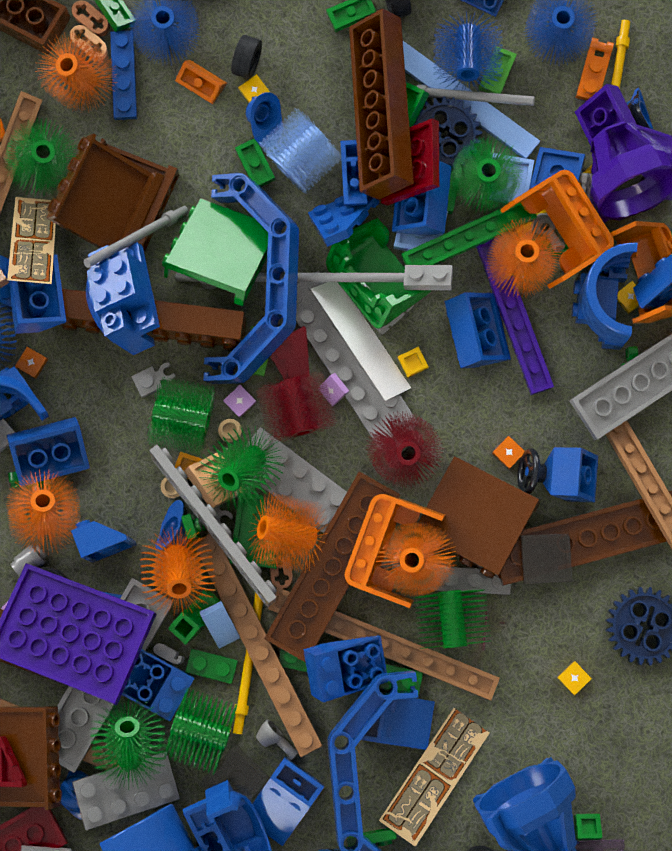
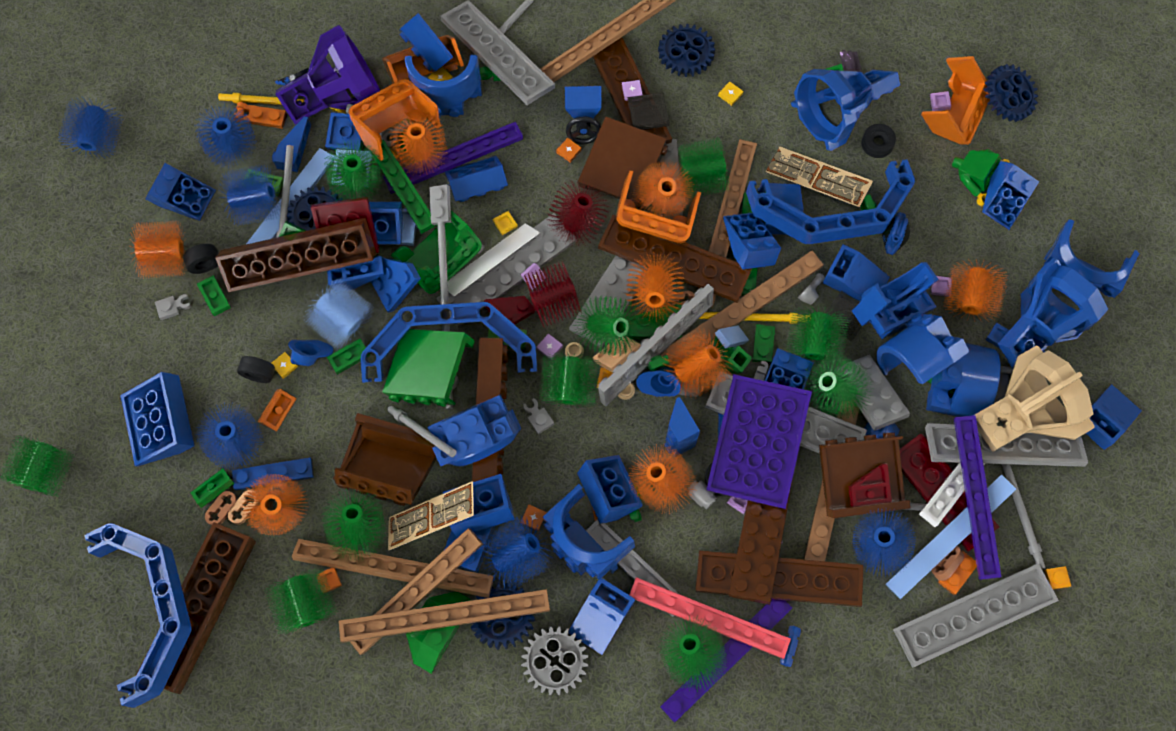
camera: 100 degrees left, 10 degrees down
none -> blue slope [272,116,311,172]
none -> lavender tile [622,80,643,101]

